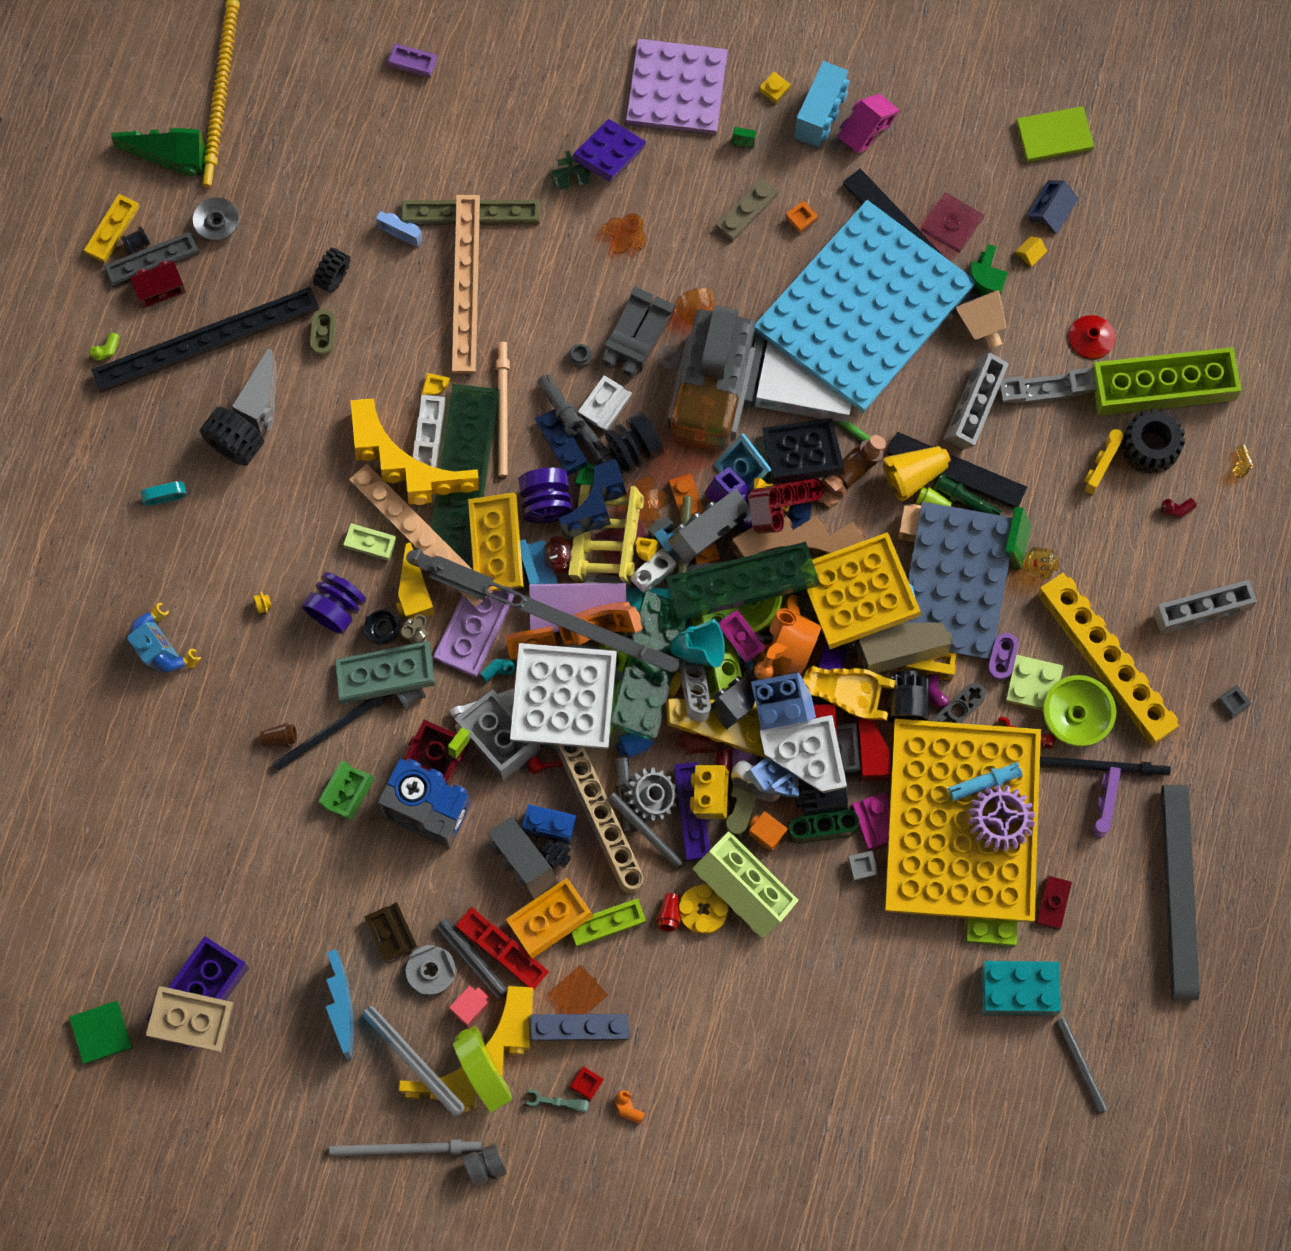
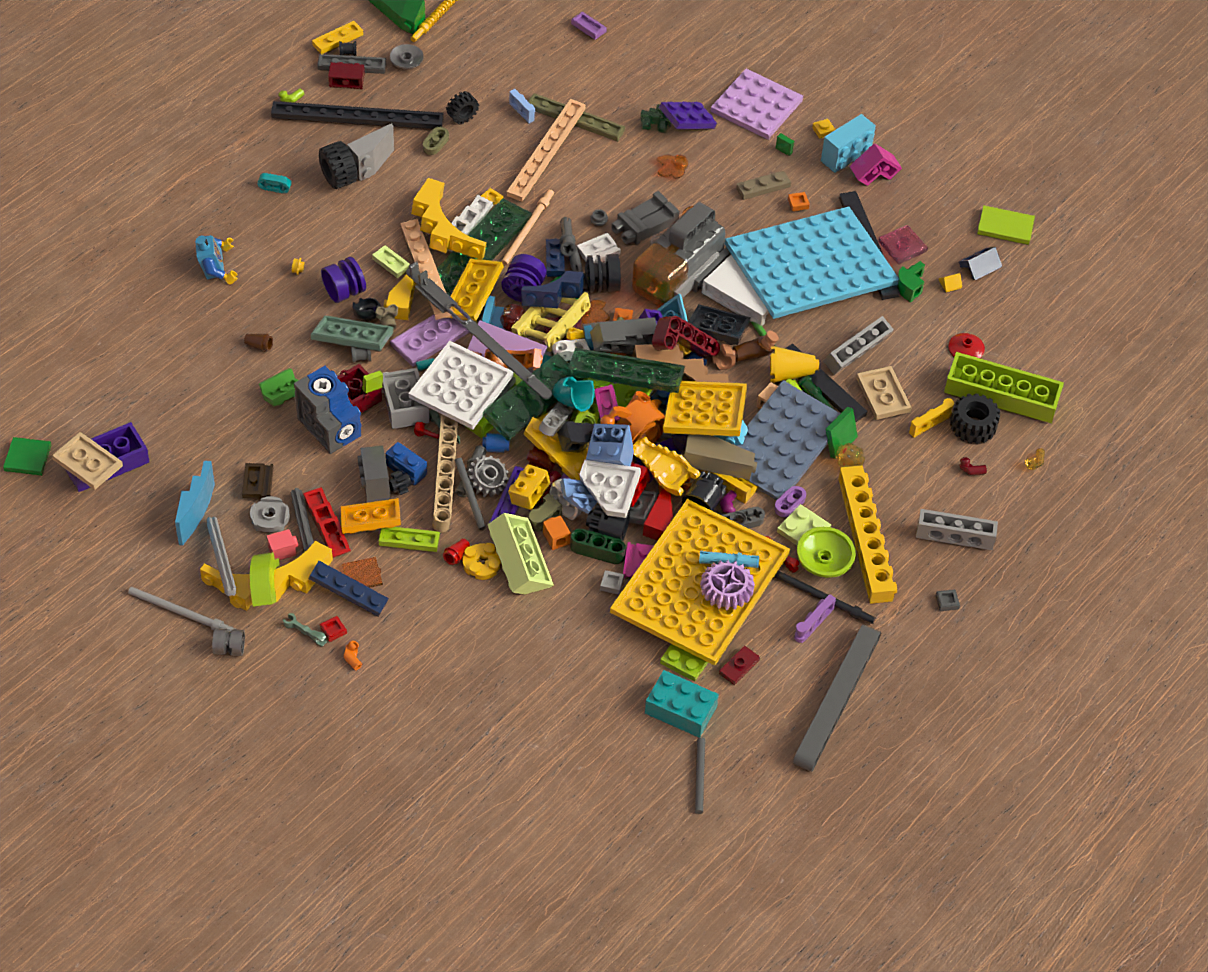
camera: 25 degrees right, 20 degrees down
black bar [273,694,393,771] -> none
light nougat torso [956,290,1006,349] -> none
light grey slope [1000,367,1096,403] -> none
none -> tan plate [856,366,912,420]

